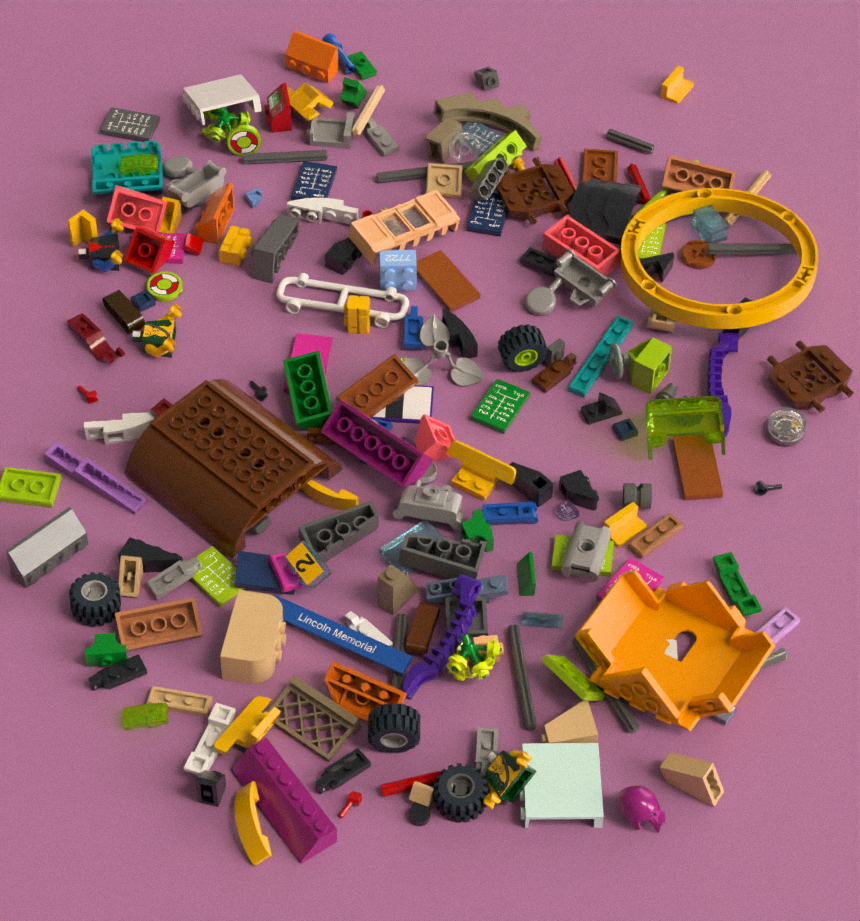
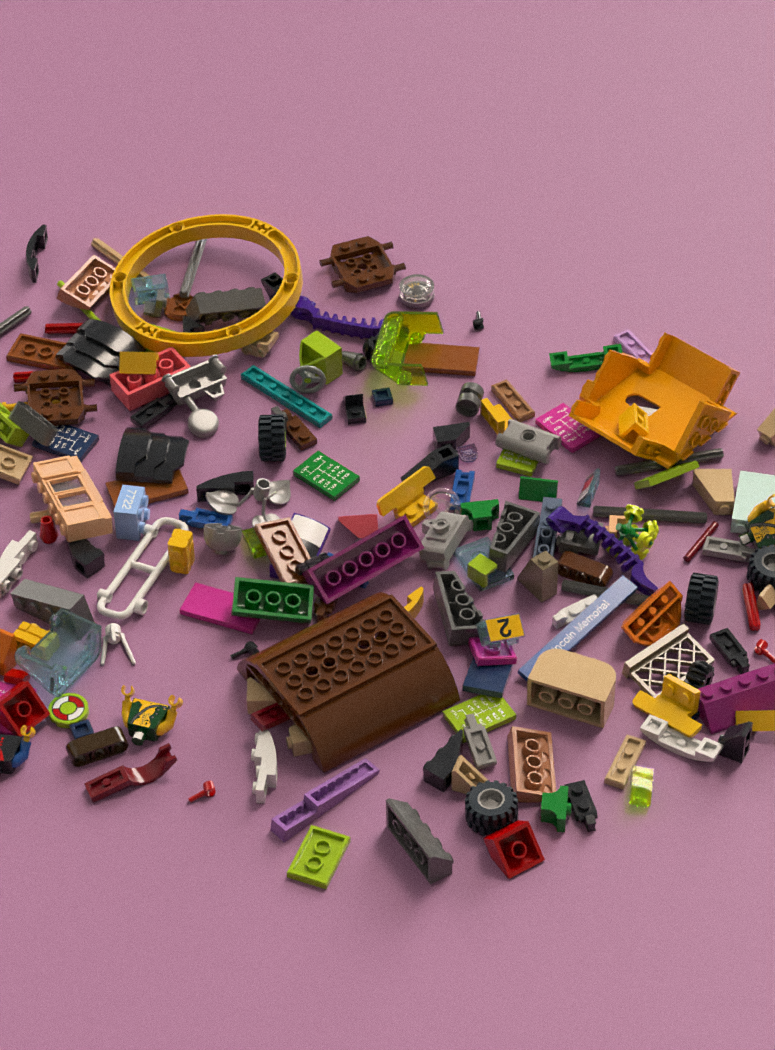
camera: 75 degrees left, 5 degrees down
none -> clear light blue windscreen [14,608,102,698]
none -> black slope [26,224,48,283]
none -> white plant [101,623,136,666]
none -> black slope [115,427,189,484]
none -> yellow panel [119,351,159,374]
none -> dark grey bracket [143,289,167,317]
none -> dark grey wedge [185,287,266,326]
none -> light grey cylinder [203,523,242,555]
none -> black axle [295,552,329,576]
none -> clear piece [423,488,461,520]
none -> lime panel [467,553,497,588]
none -> red slope [483,820,545,879]
none -> yellow panel [619,403,649,438]
none -> dark red bar [683,521,719,562]
none -> black gear [684,660,714,689]

